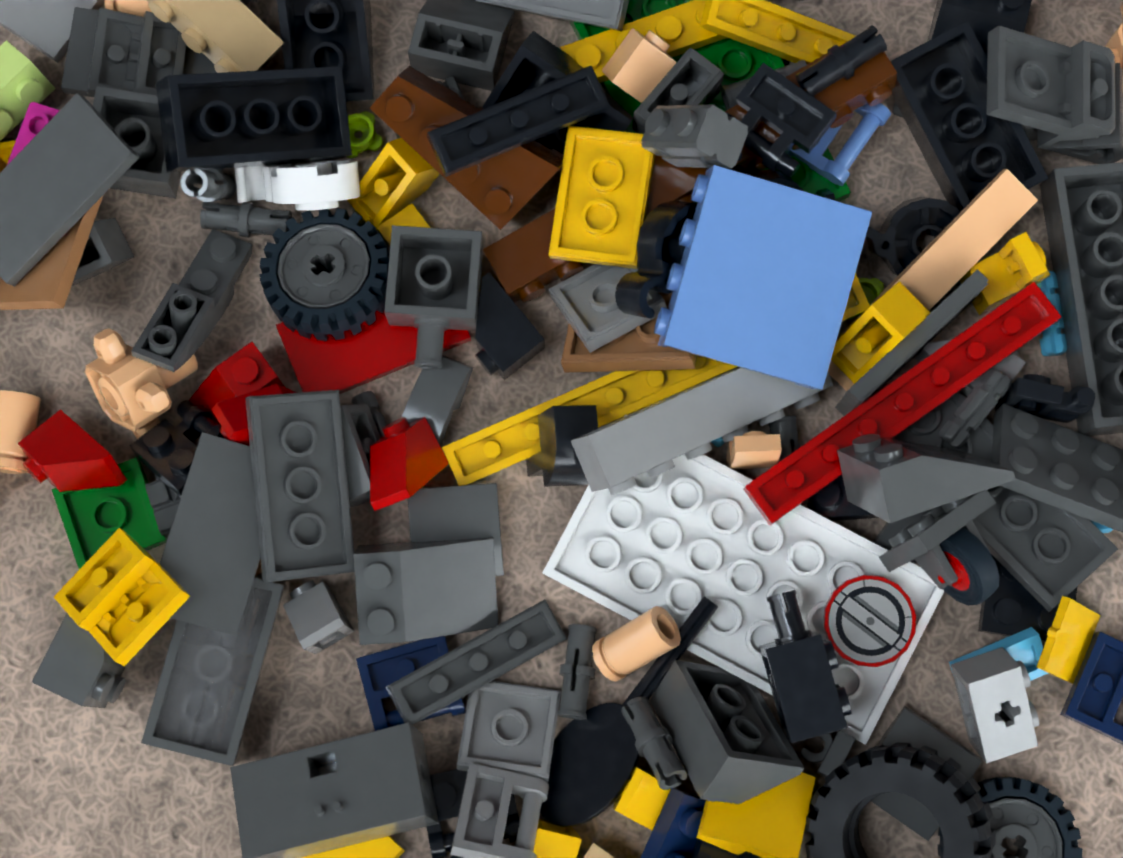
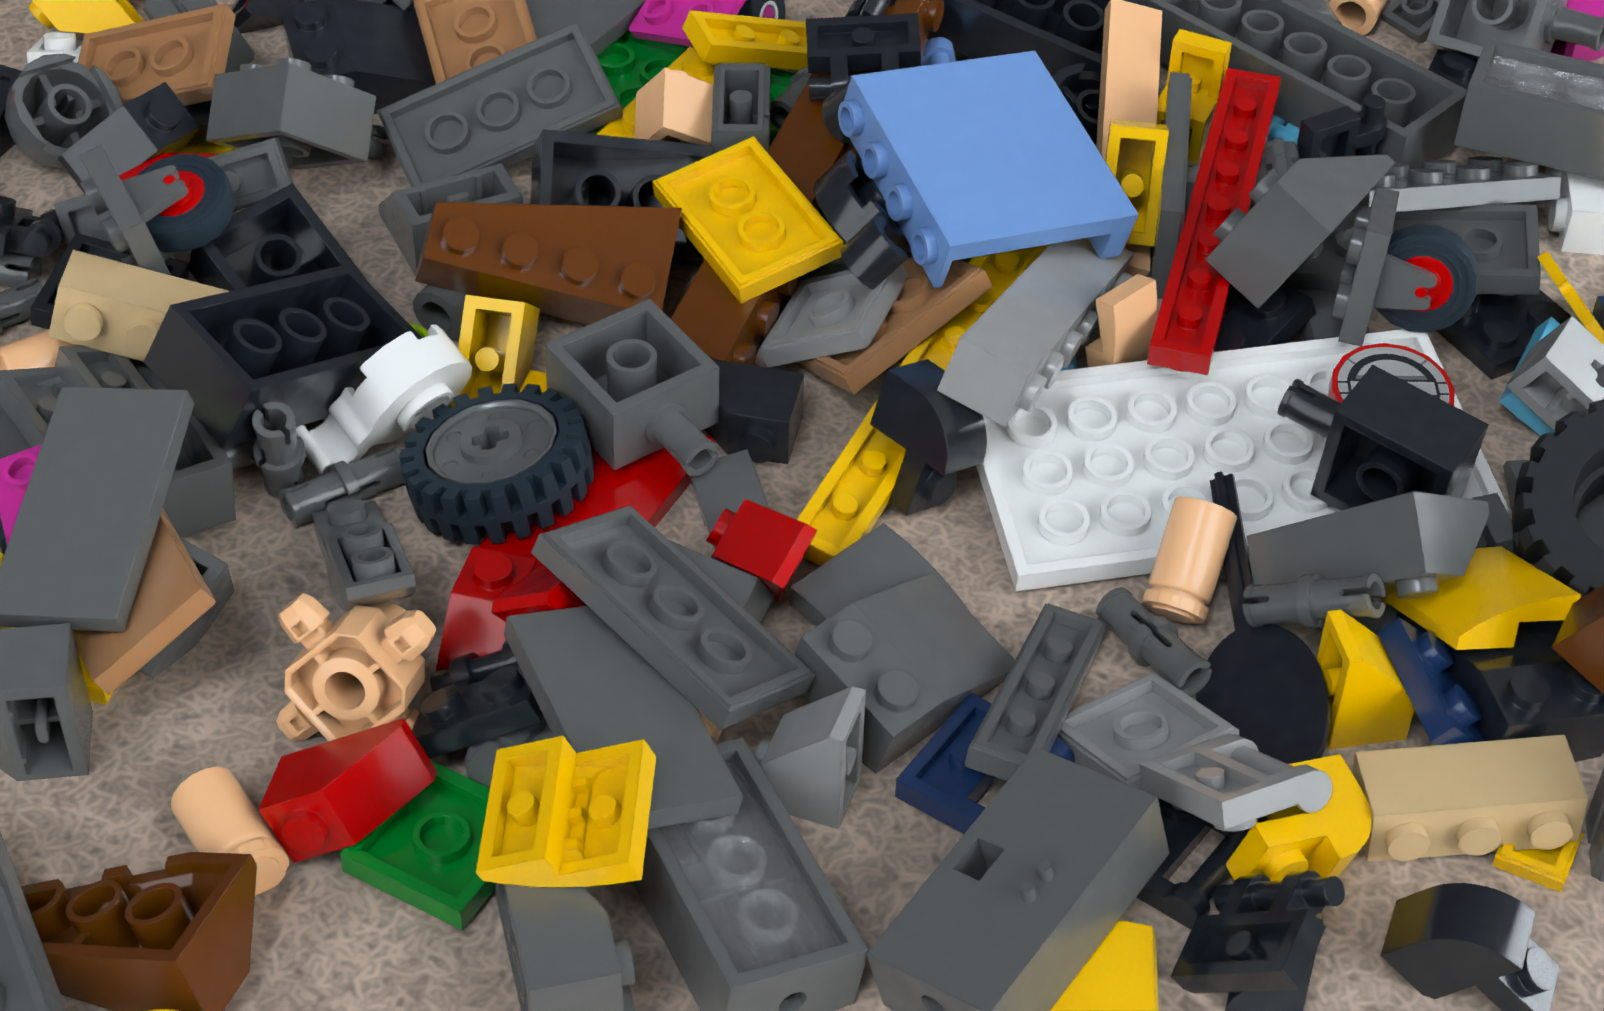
camera: 40 degrees left, 35 degrees down
black tile [427,66,610,177] -> none
dark grey brick [641,105,748,169] -> none

